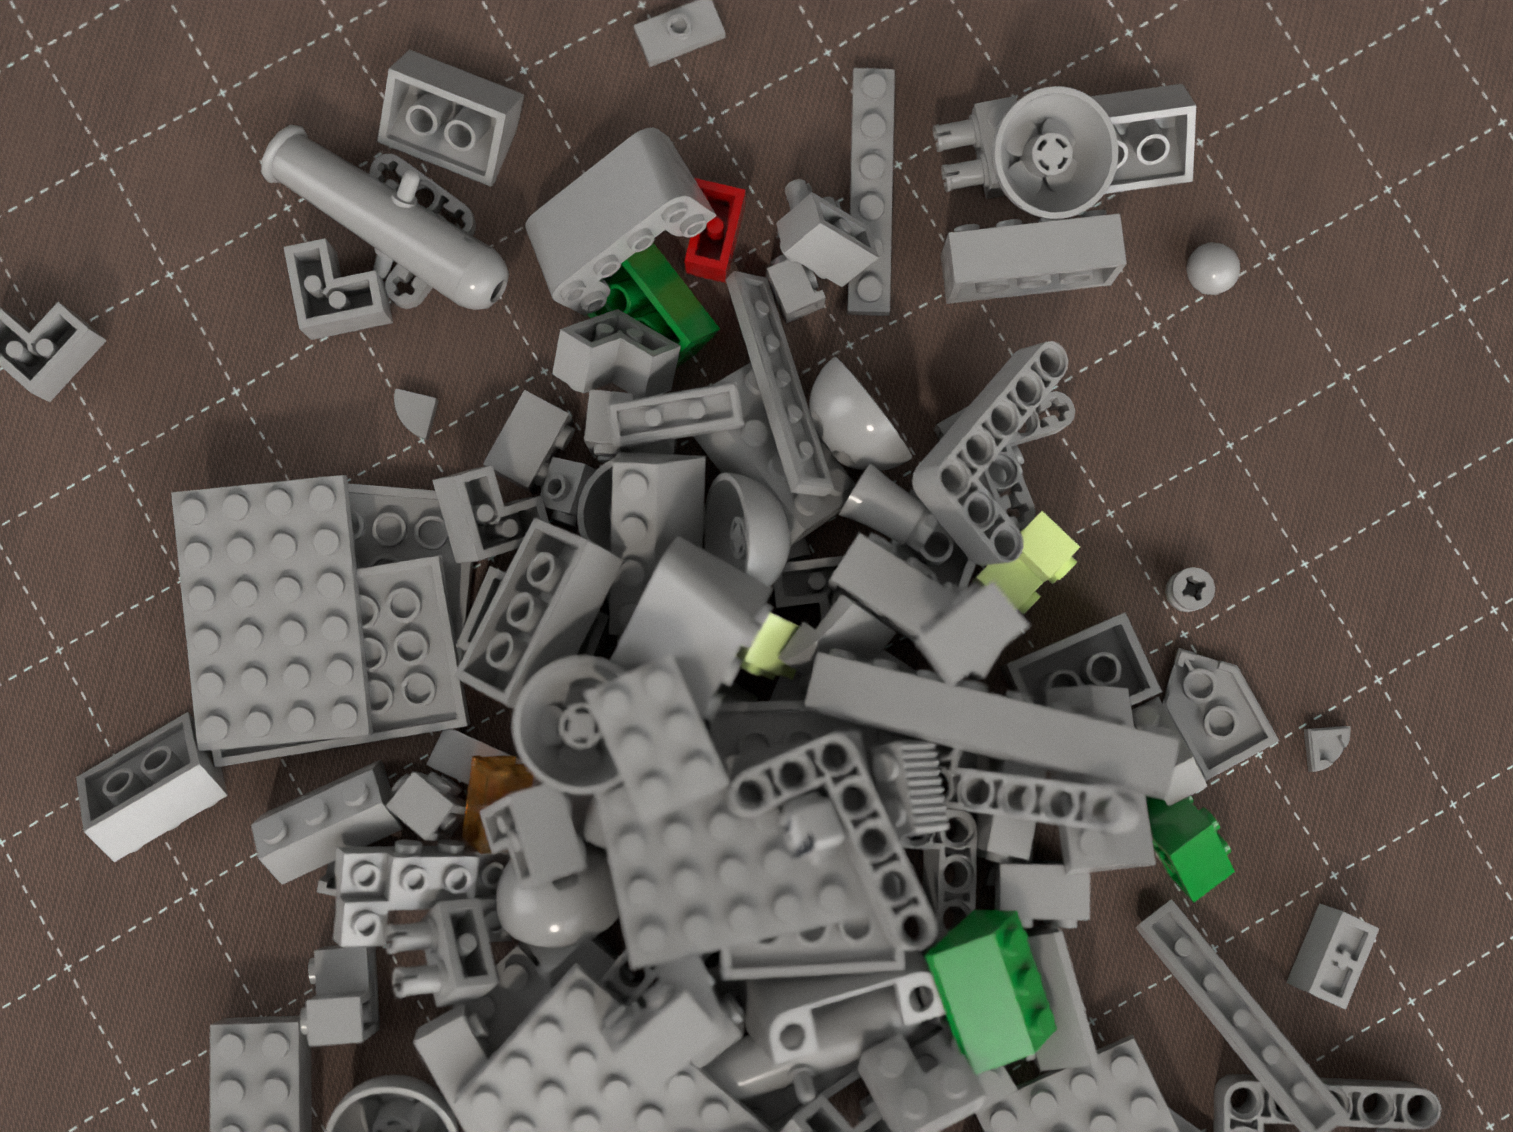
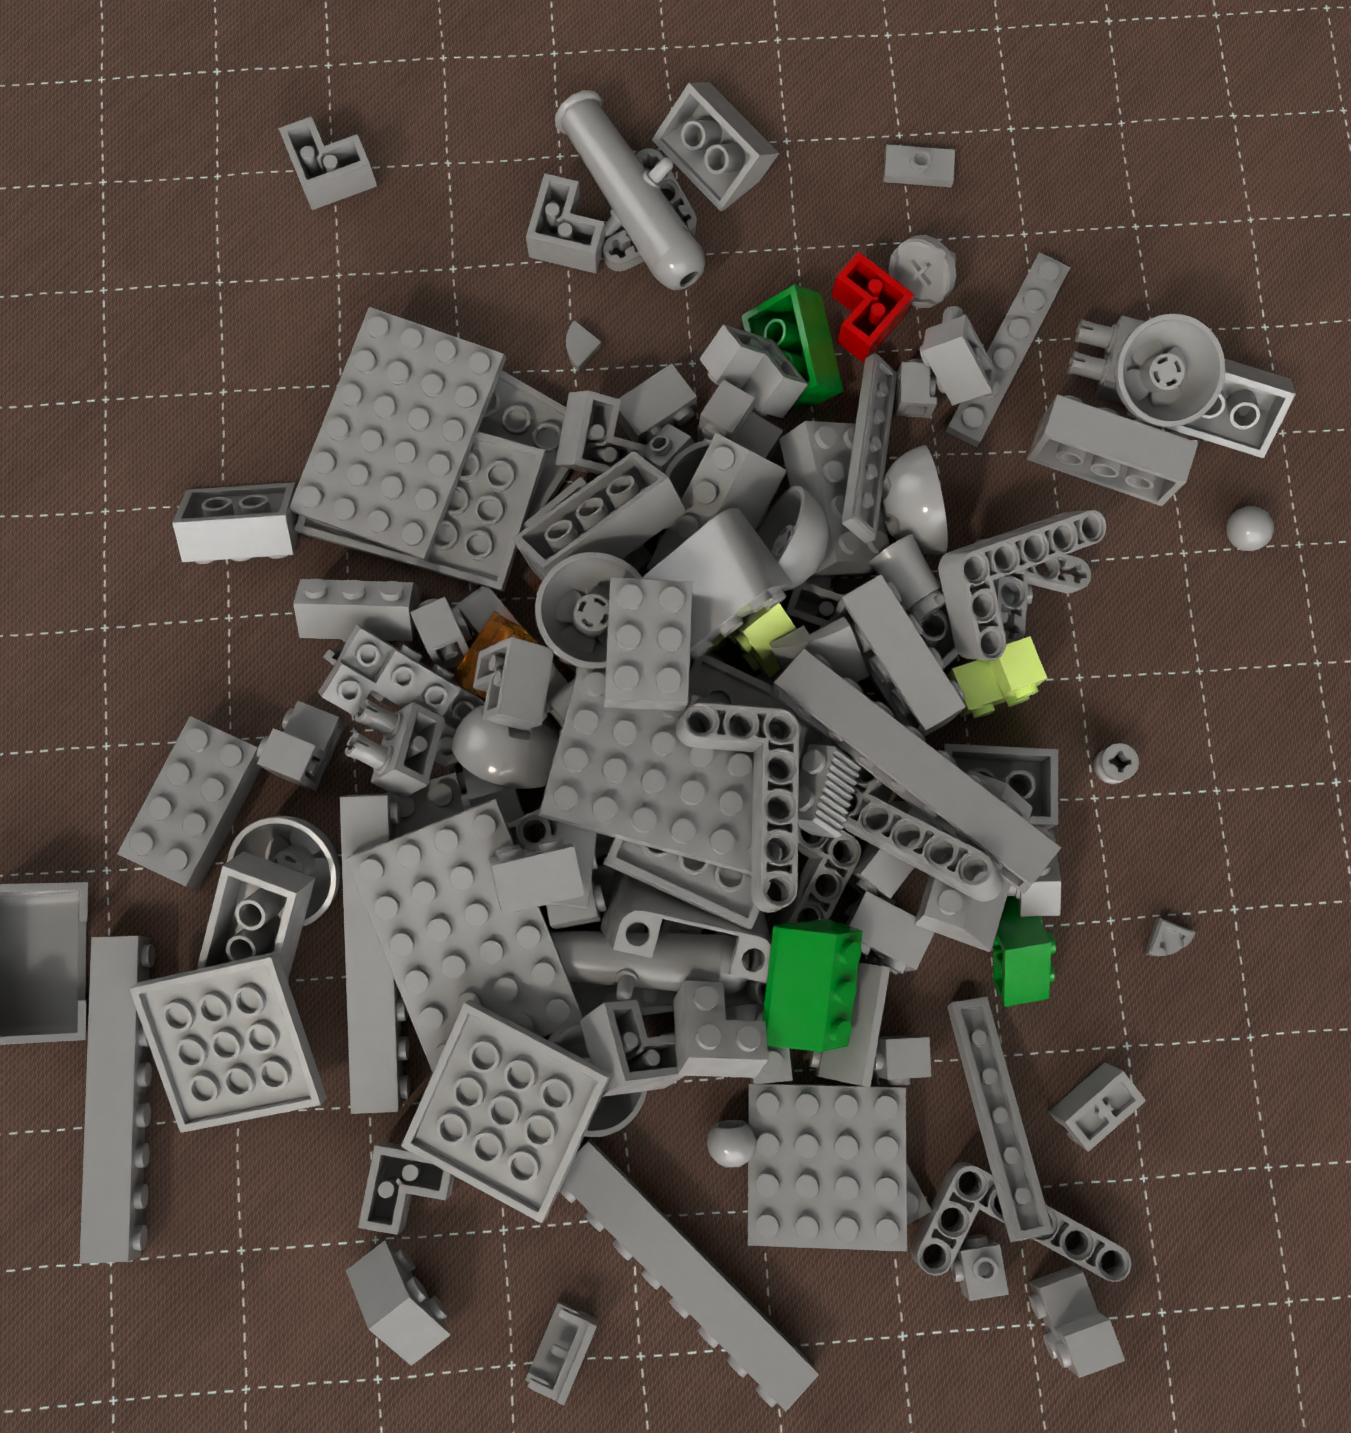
camera: 20 degrees right, 5 degrees down
light grey windscreen [525,128,717,316] -> none
light grey tile [607,382,744,449] -> none
light grey head [778,792,846,865] -> none
light grey brick [915,581,1029,686] -> none
light grey tile [1162,648,1279,781] -> none
none -> light grey brick [873,1034,931,1086]
none -> light grey tile [888,235,957,308]

